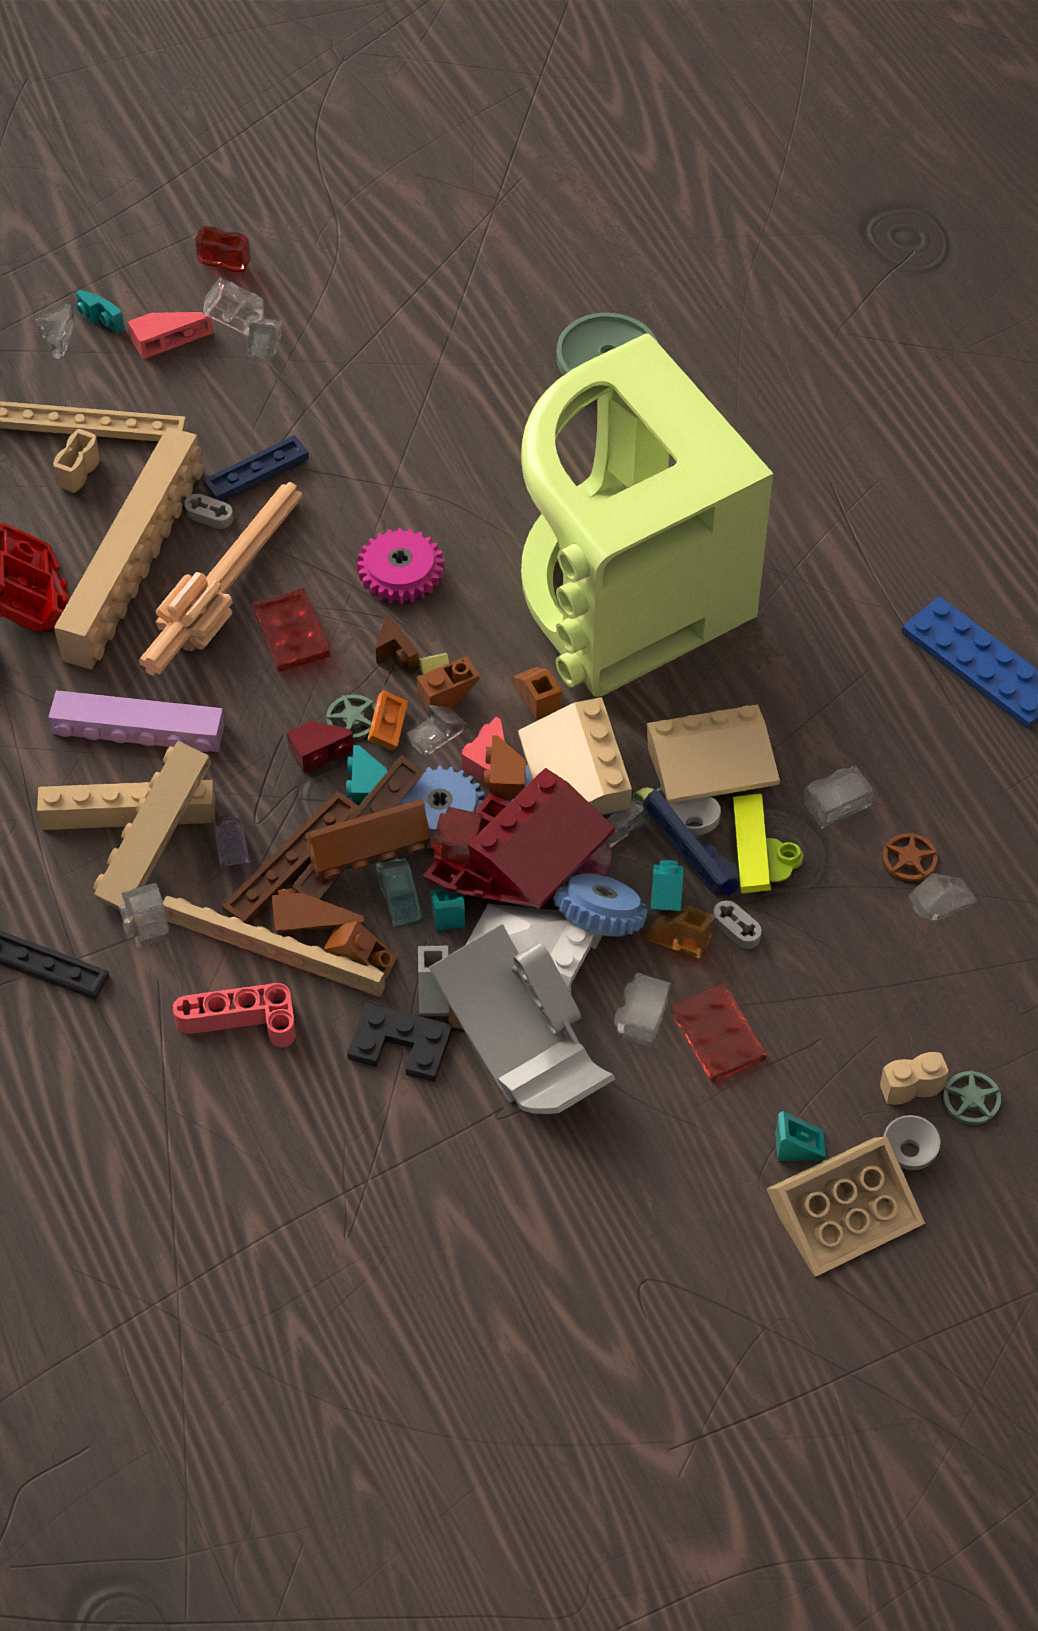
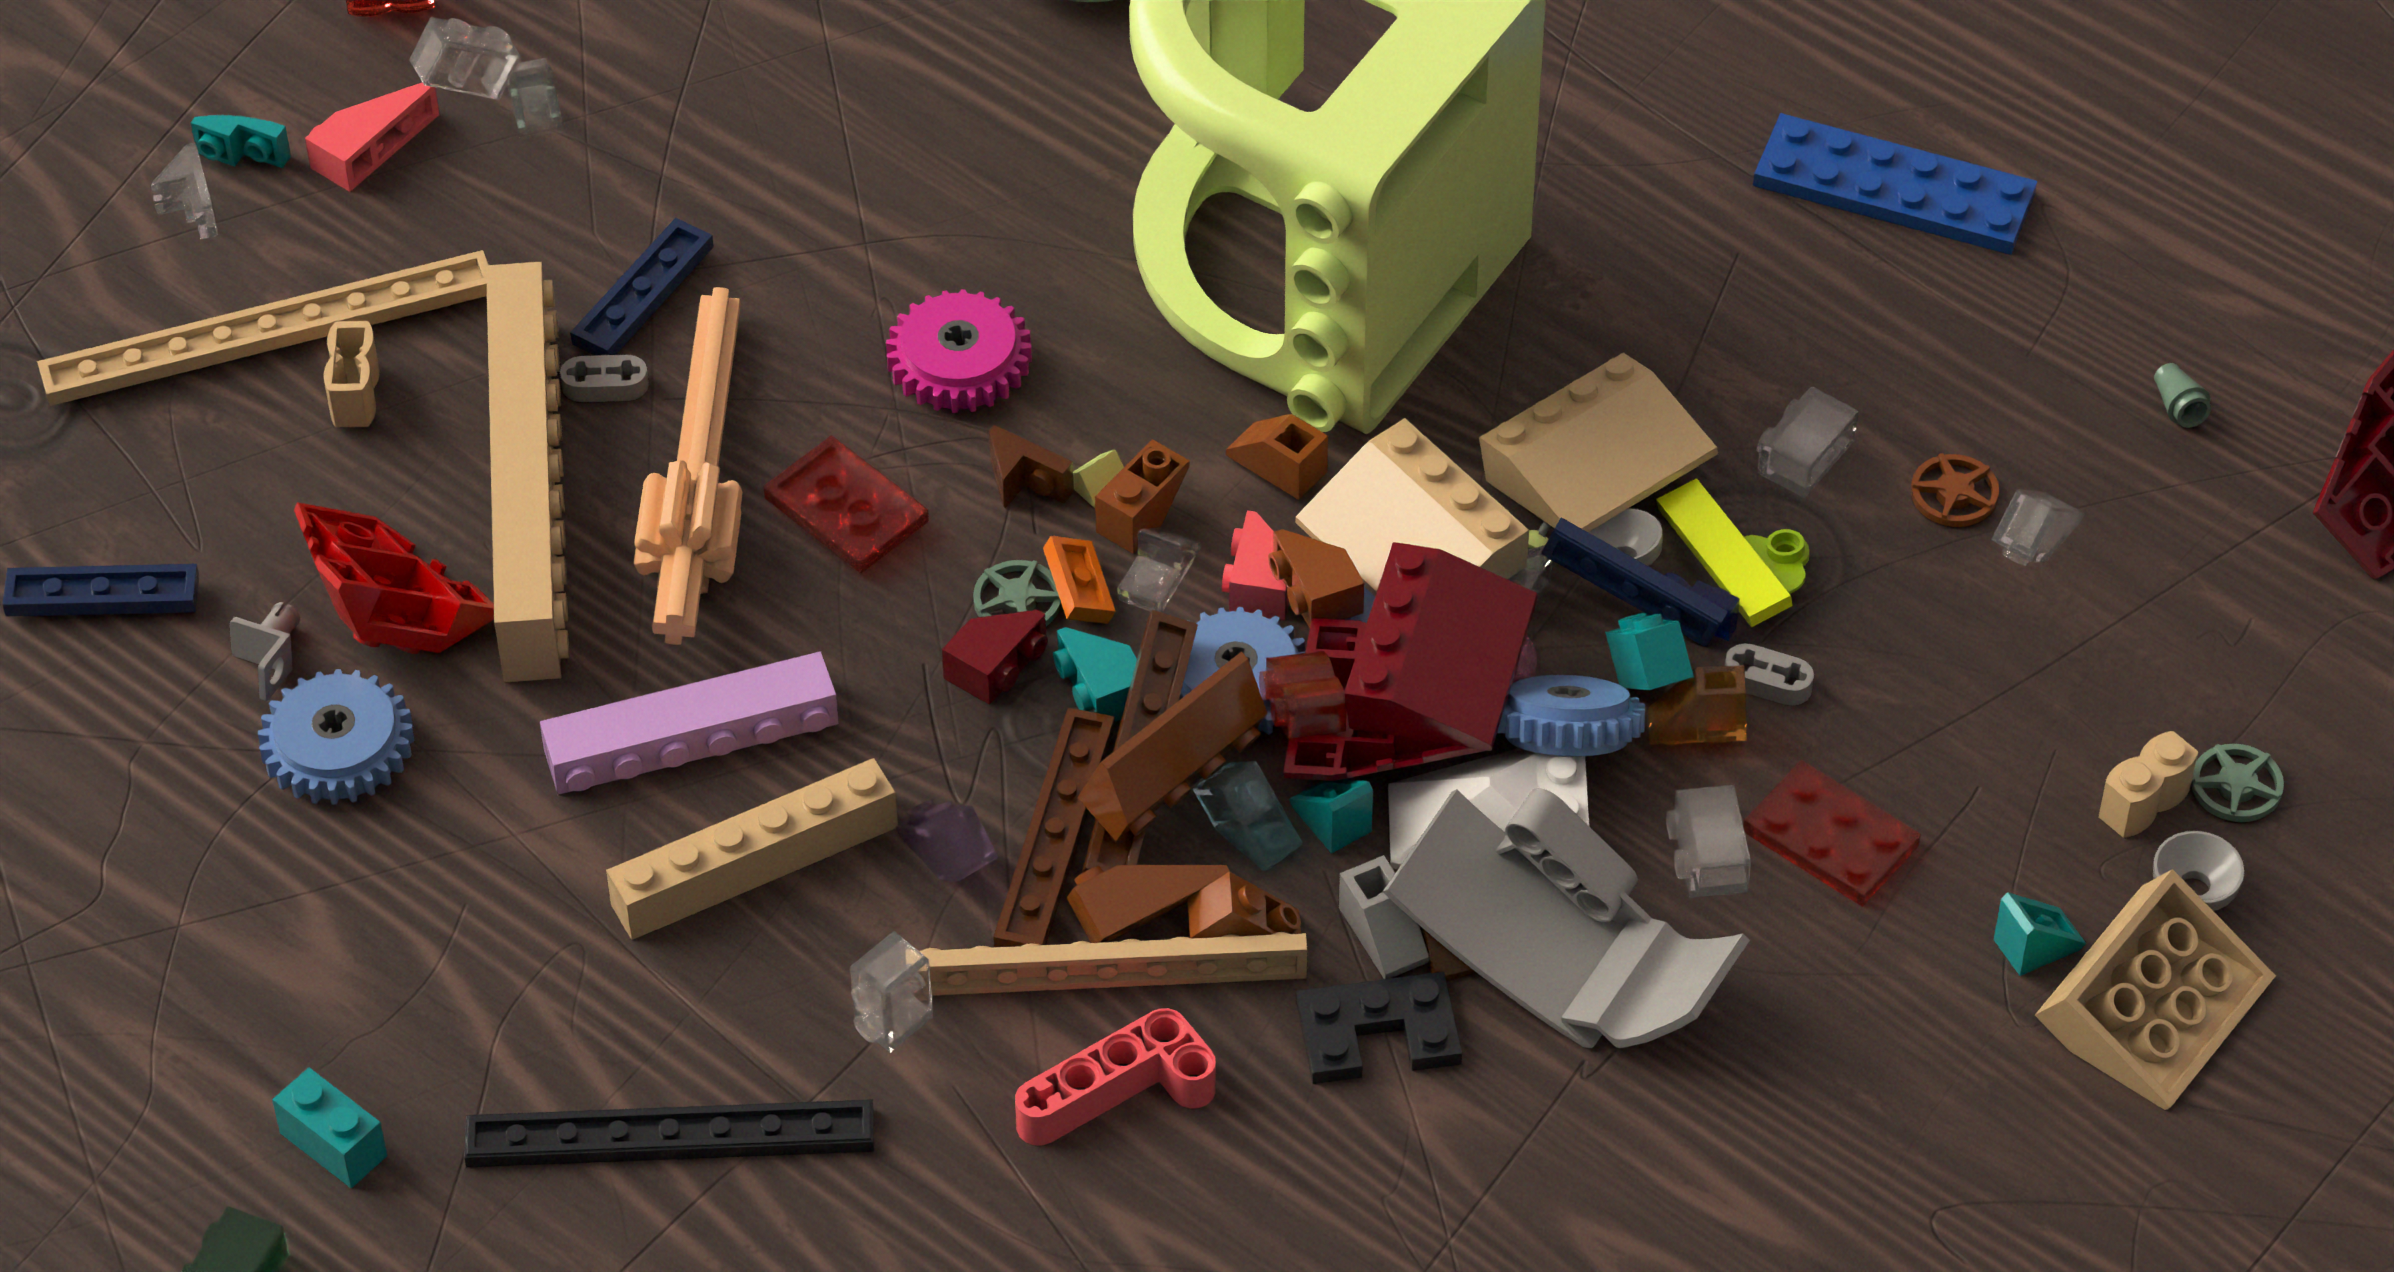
camera: 25 degrees left, 5 degrees down
tan brick [93,741,211,915] -> none

